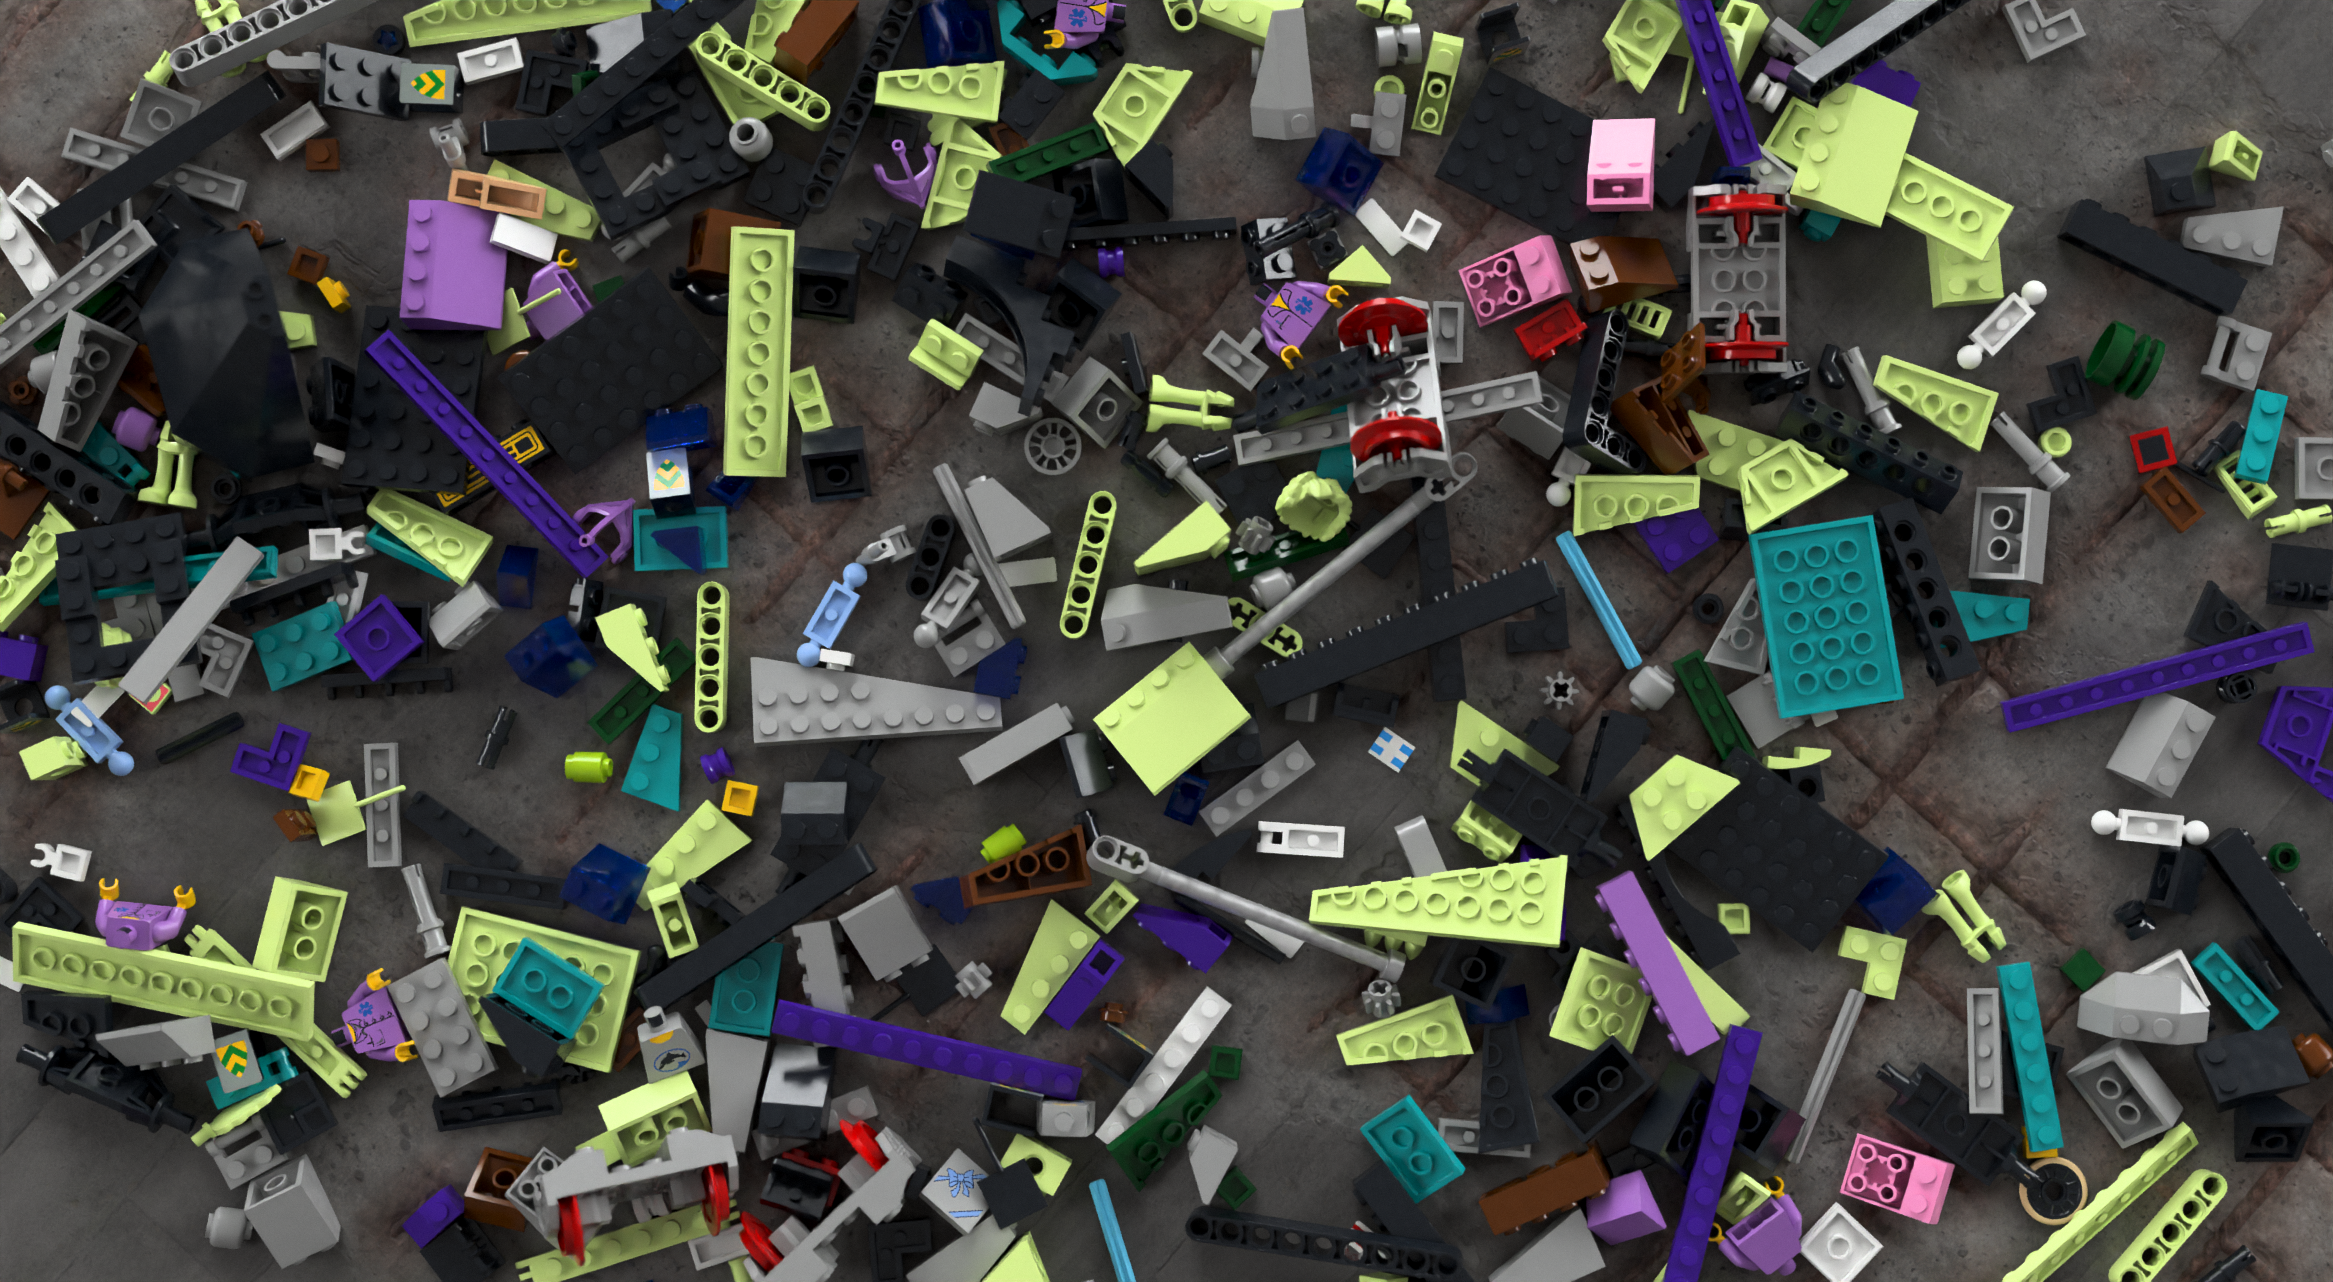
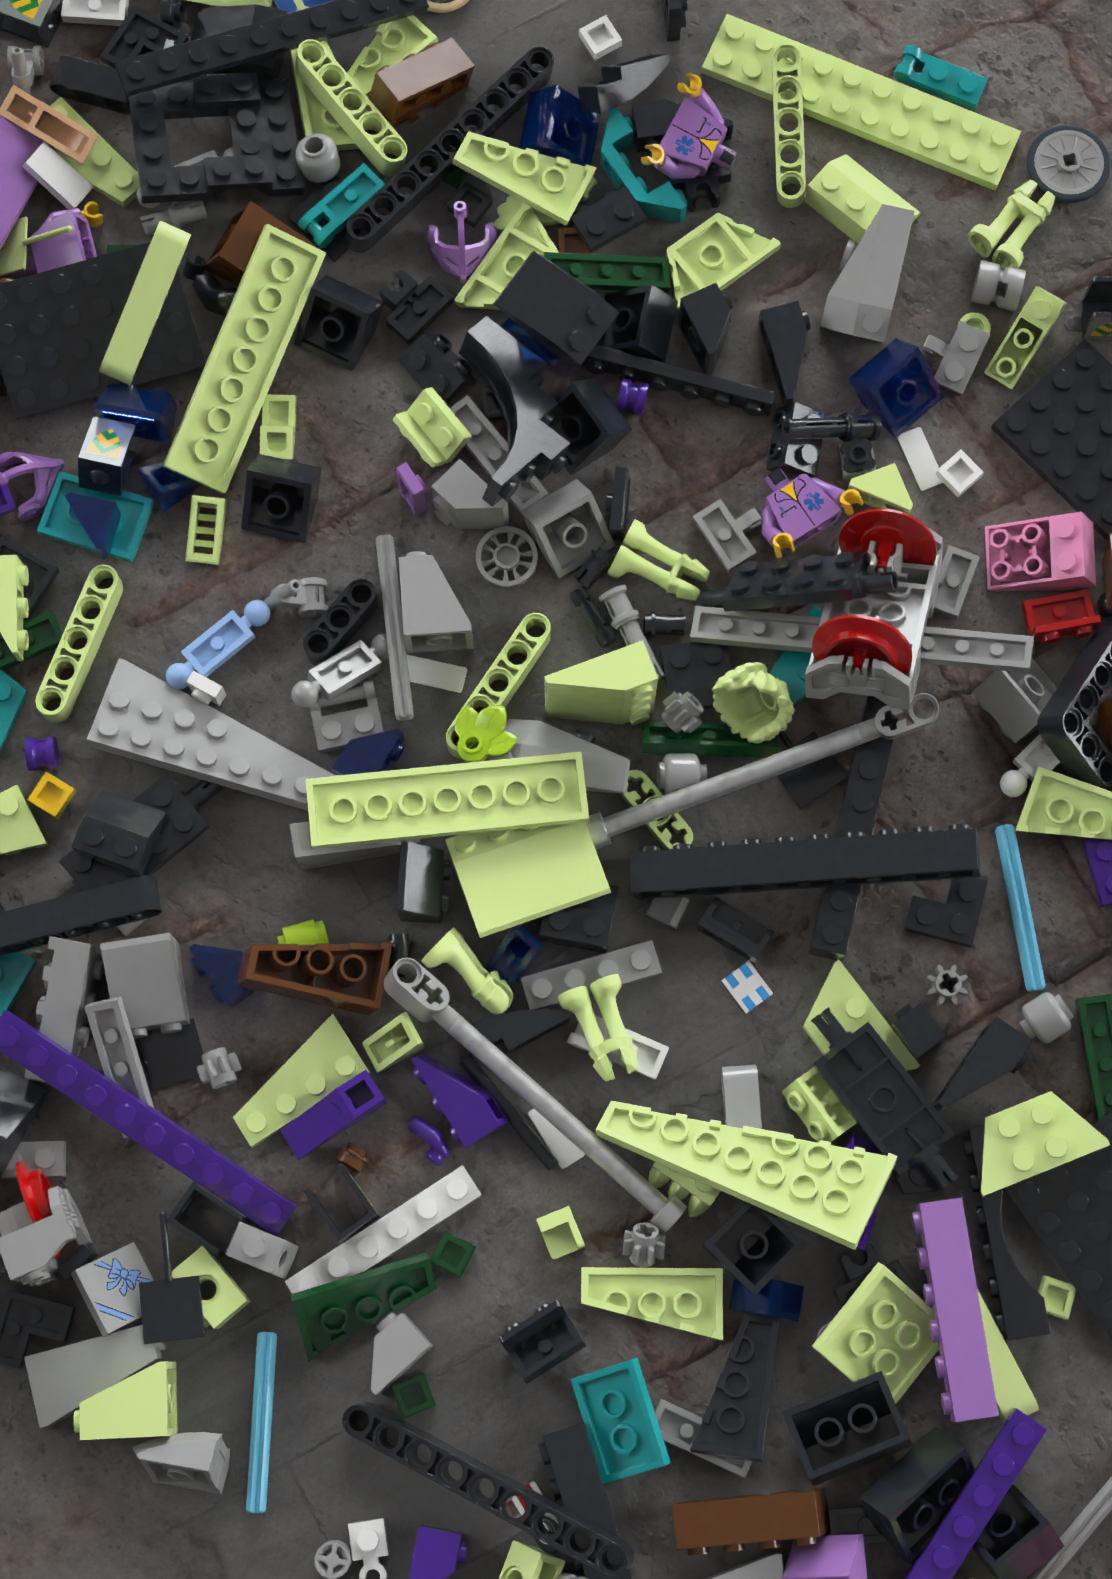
camera: 20 degrees right, 10 degrees down
none -> light grey plate [85,996,154,1139]
none -> yellowish green beam [99,221,191,385]
none -> yellowish green slope [185,495,227,565]
none -> teal plate [298,163,385,248]
none -> yellowish green plate [305,751,589,849]
none -> medium lavender plate [396,462,428,516]
none -> dark purple arm [408,1116,450,1166]
none -> yellowish green piece [421,927,514,1015]
none -> lime plate [455,705,518,763]
none -> black bracket [499,1300,586,1384]
none -> yellowish green panel [536,1206,585,1259]
none -> yellowish green piece [557,974,637,1081]
none -> black slope [758,301,810,406]

